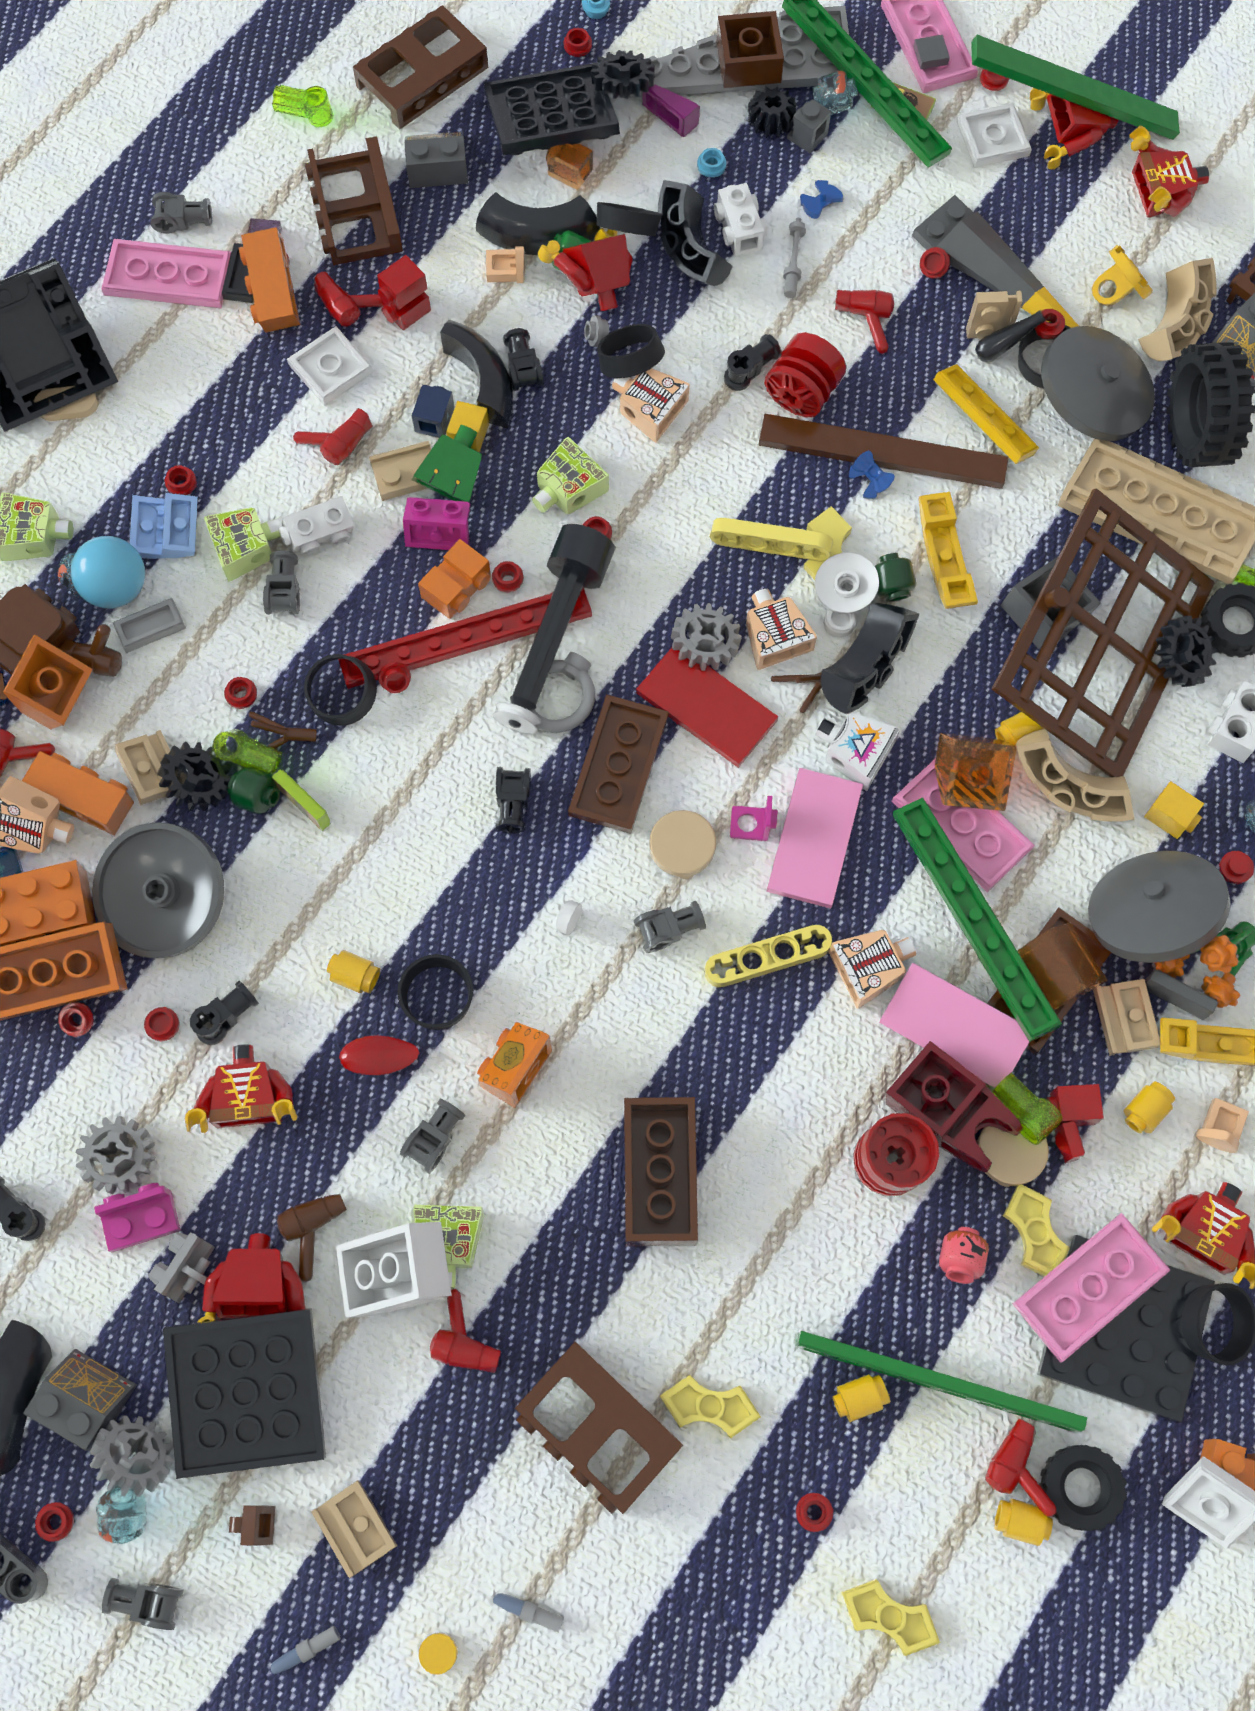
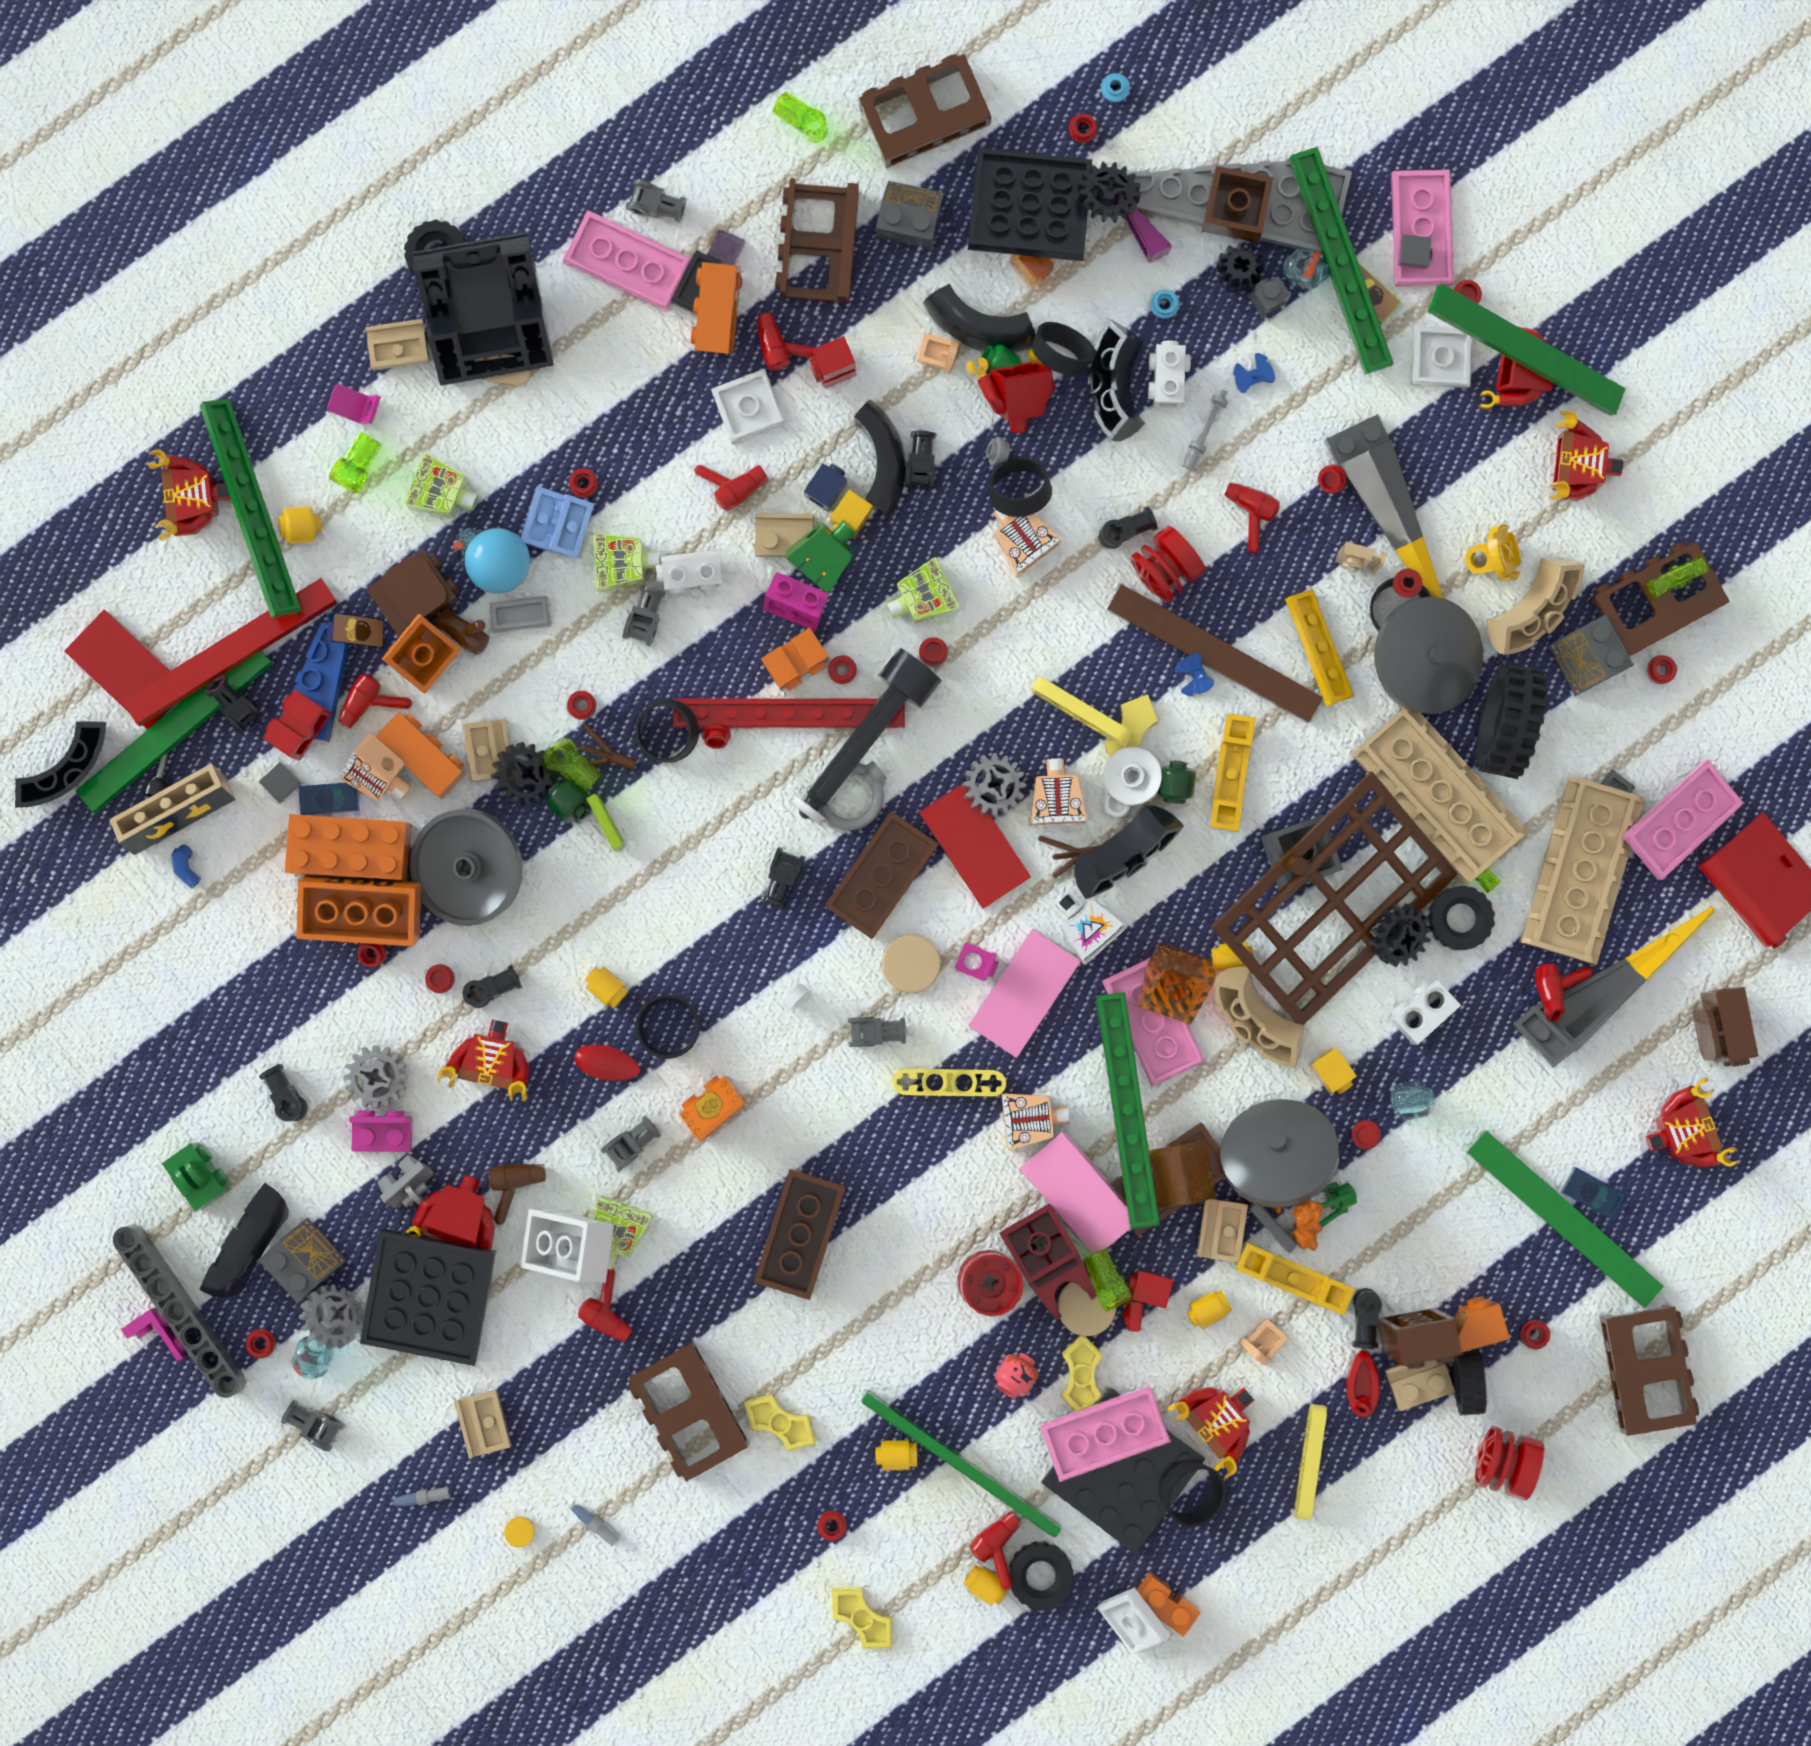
camera: 20 degrees right, 15 degrees up
reddish brown tile [228,1505,276,1546] -> none
black piece [975,310,1046,363] -> none

